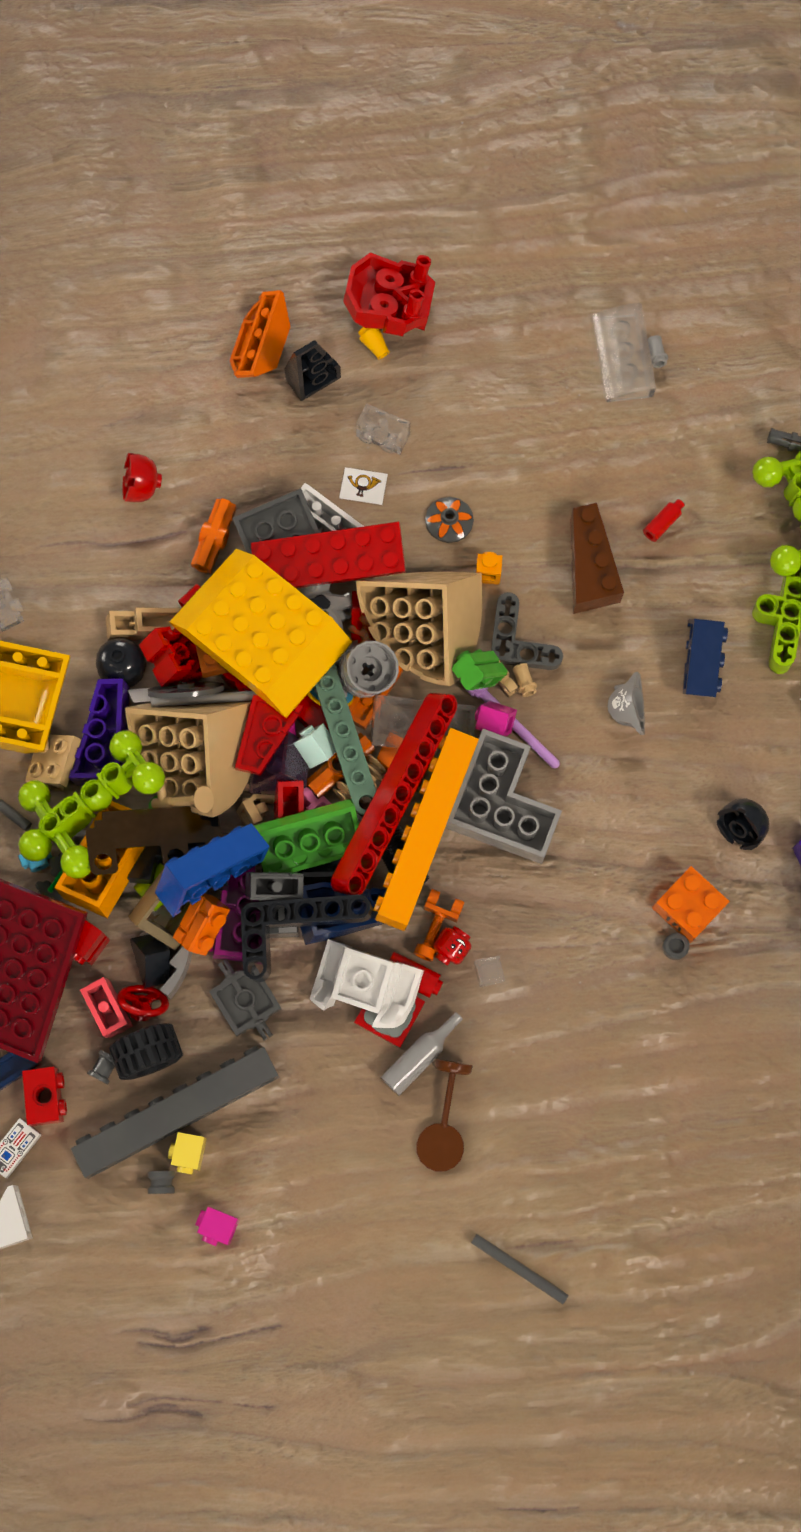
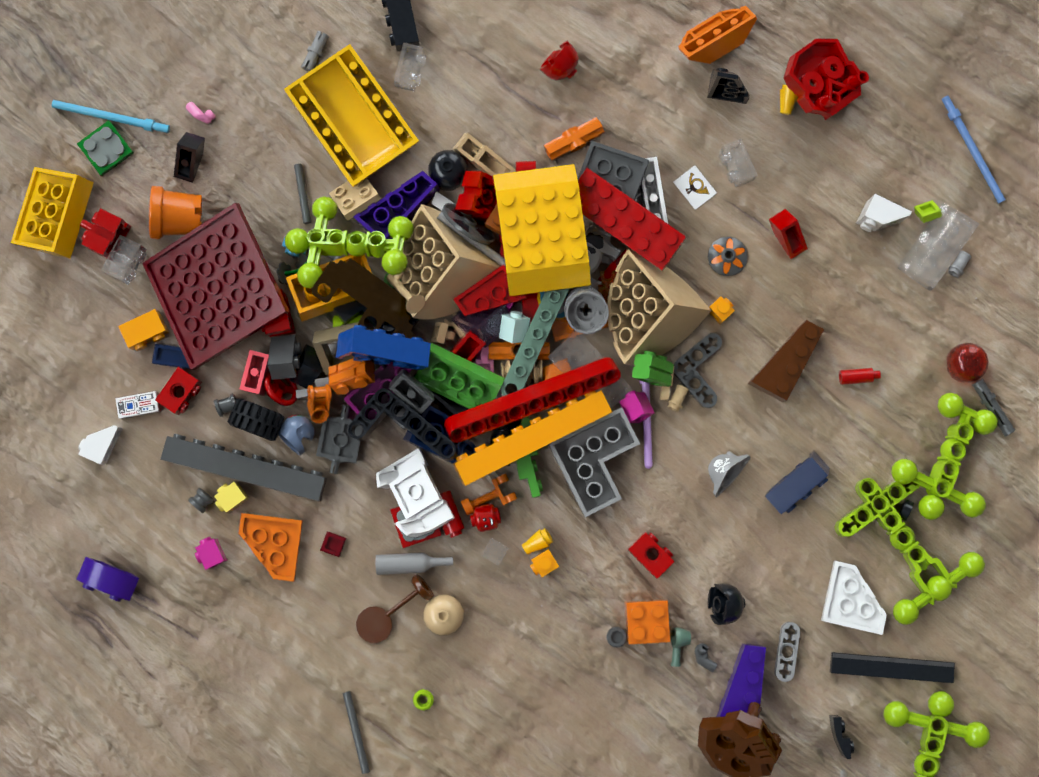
camera: 40 degrees right, 10 degrees up
none -> dark purple brick [76,557,139,602]
none -> orange plate [239,513,303,582]
none -> dark grey brick [268,335,302,380]
none -> sand blue helmet [278,415,314,455]
none -> orange piece [307,384,332,423]
none -> dark red tile [320,531,347,557]
none -> lime plate [413,689,434,710]
none -> tan cylinder [423,594,464,636]
none -> bright green slope [517,416,543,498]
none -> yellow cone [522,528,553,555]
none -> light orange brick [530,549,559,577]
none -> red brick [627,532,675,579]
none -> sand green bar [671,627,691,667]
none -> dark grey arm [694,643,718,673]
none -> red slope [769,209,808,259]
none -> white slope [856,194,912,232]
none -> lime plate [914,200,942,223]
none -> medium blue bar [941,95,1006,204]
none -> clear red cylinder [946,343,989,383]

